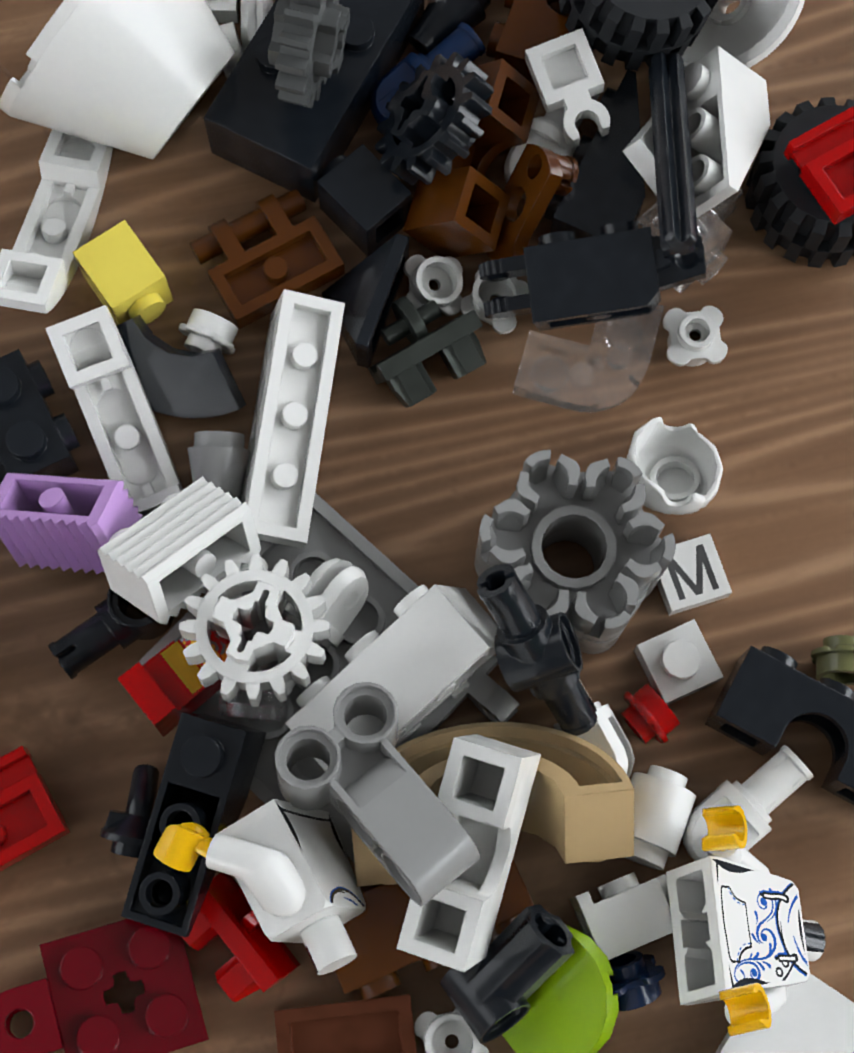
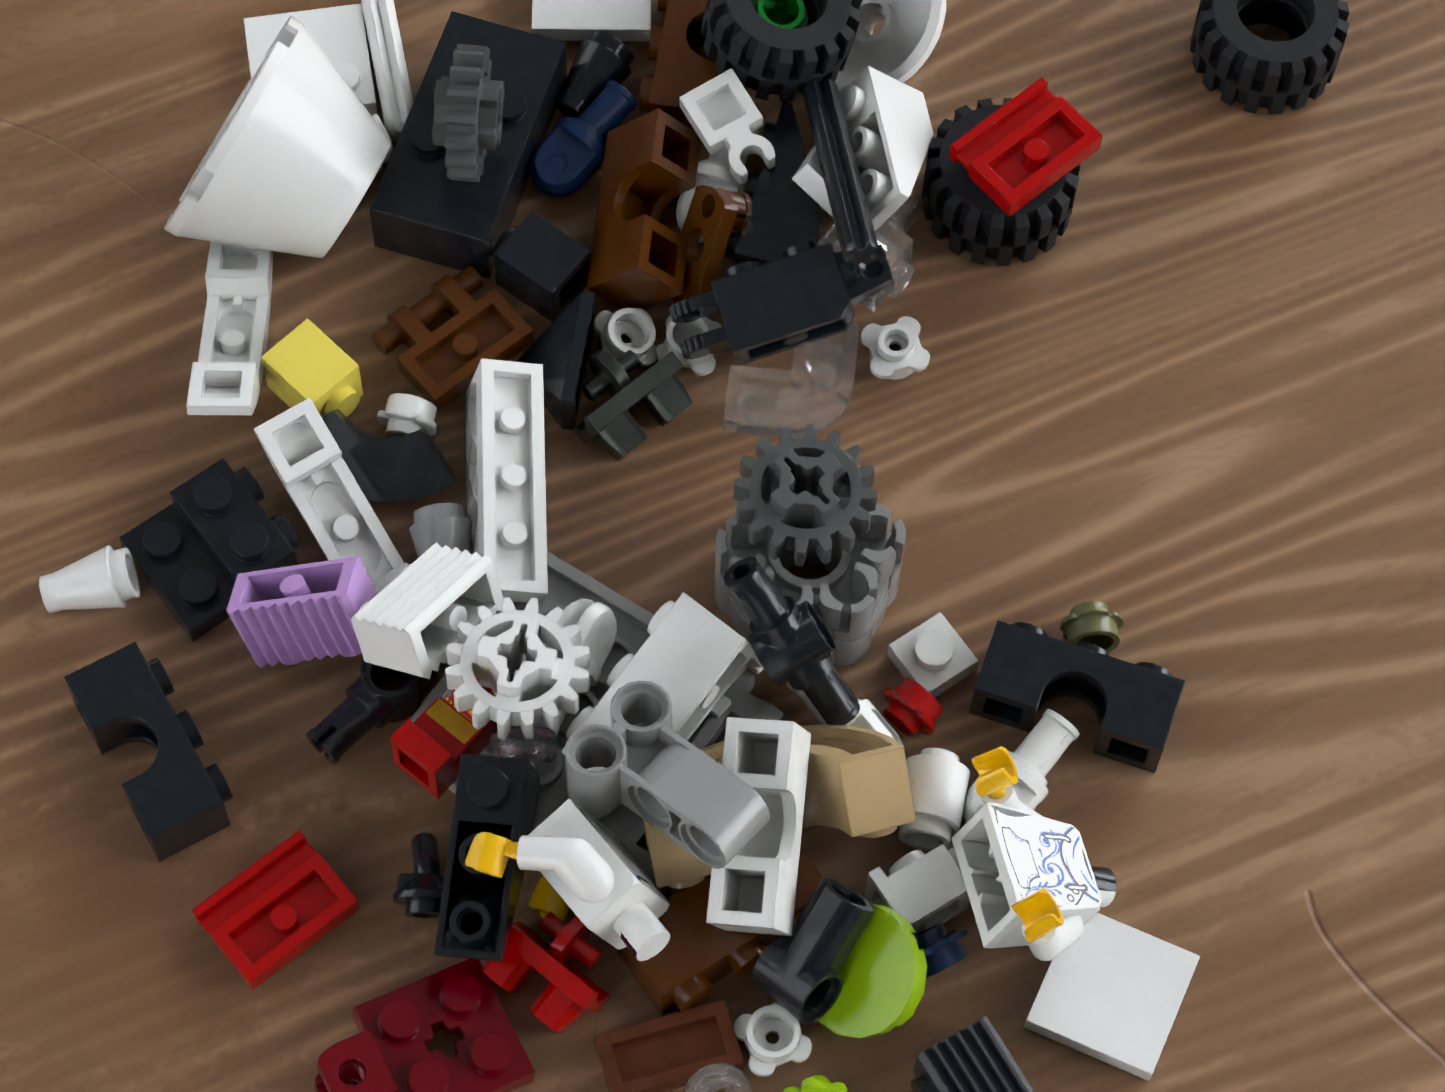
camera: 10 degrees left, 10 degrees down
black gear [375,52,494,186] -> none
white hair [626,417,723,515] -> none
white tile [657,534,732,616] -> none
none -> dark grey gear [733,424,878,566]

